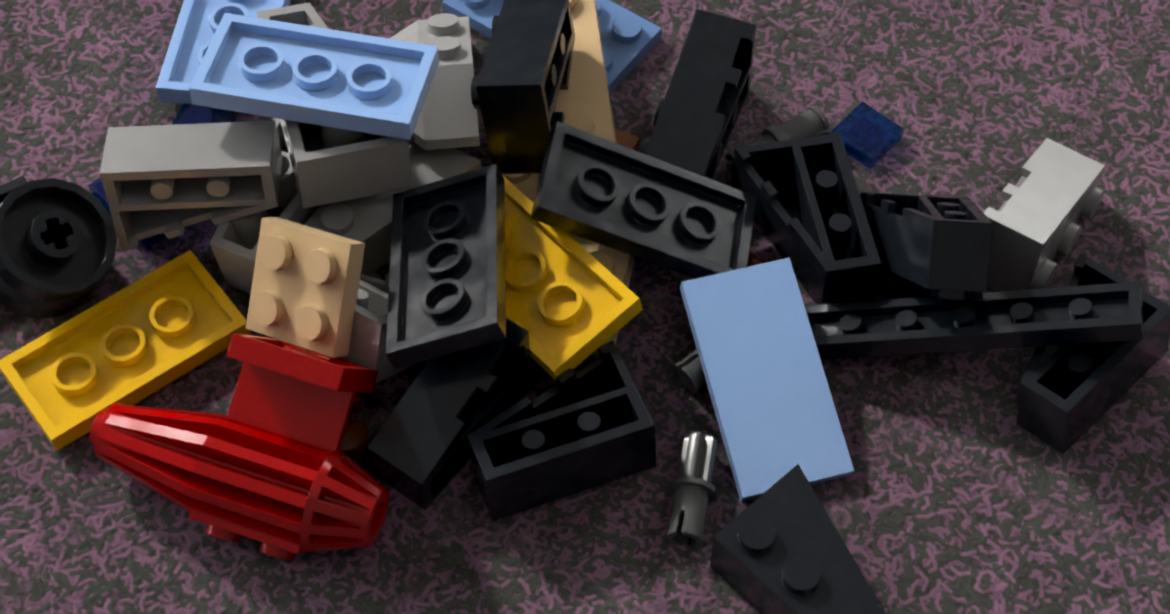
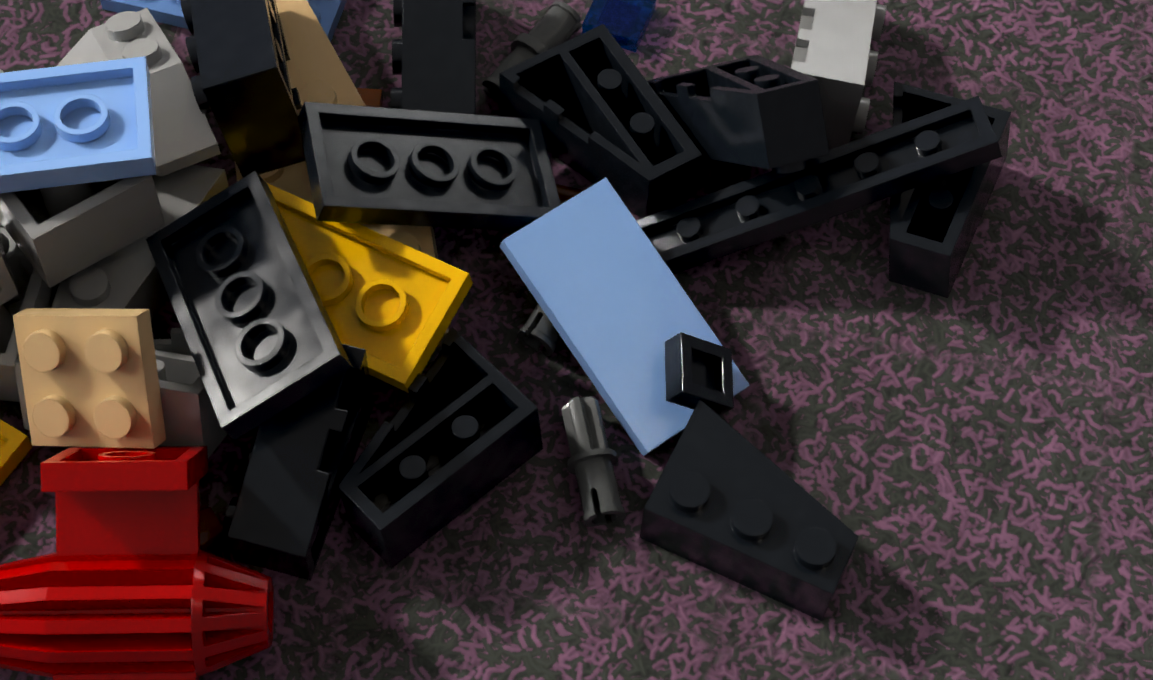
camera: 25 degrees left, 5 degrees up
none -> black plate [665,332,734,416]

